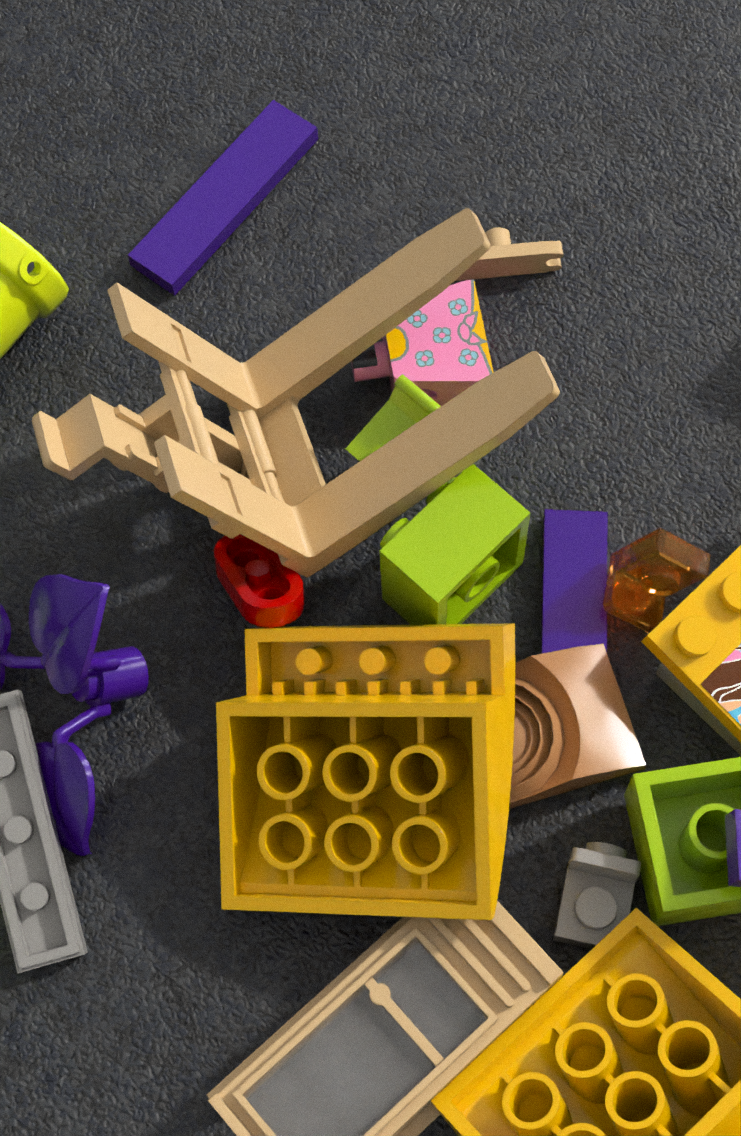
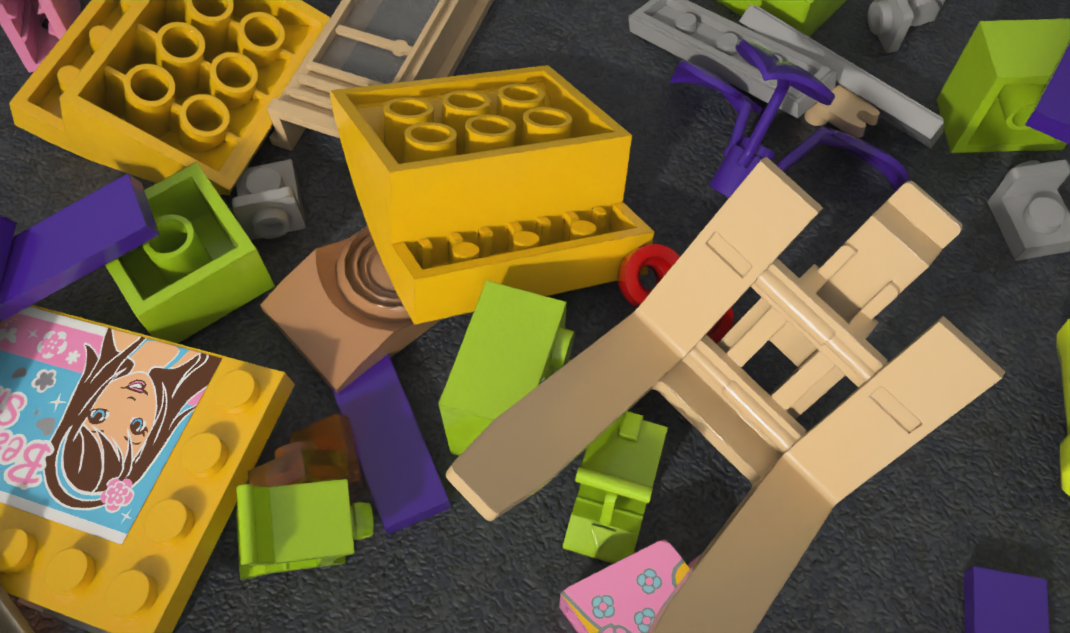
camera: 150 degrees right, 5 degrees down
none -> lime piece [236,479,374,580]

